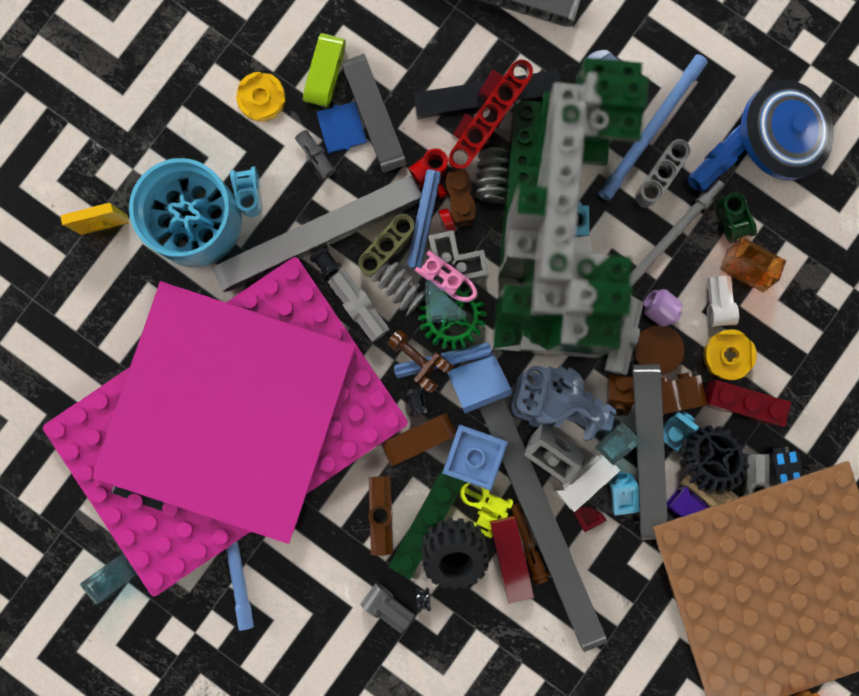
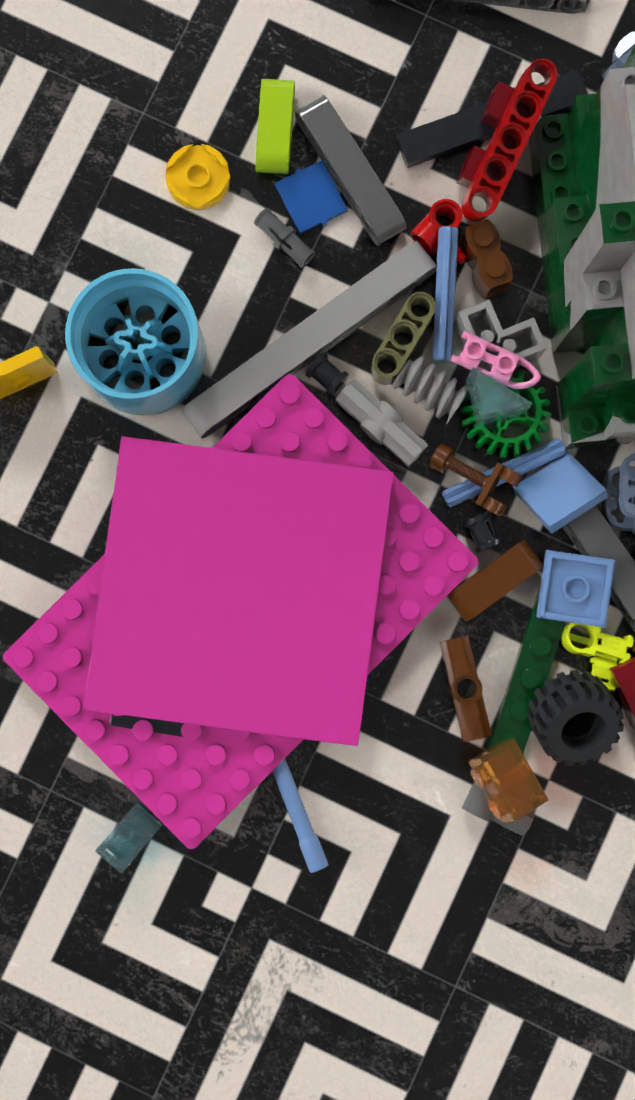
camera: 10 degrees left, 0 degrees up
medium azure piece [230,167,262,217] -> none
black bush [416,588,431,612] -> none
red tile [438,208,456,232] -> none
light grey piece [475,148,509,203] -> none
none -> clear orange brick [468,738,549,822]

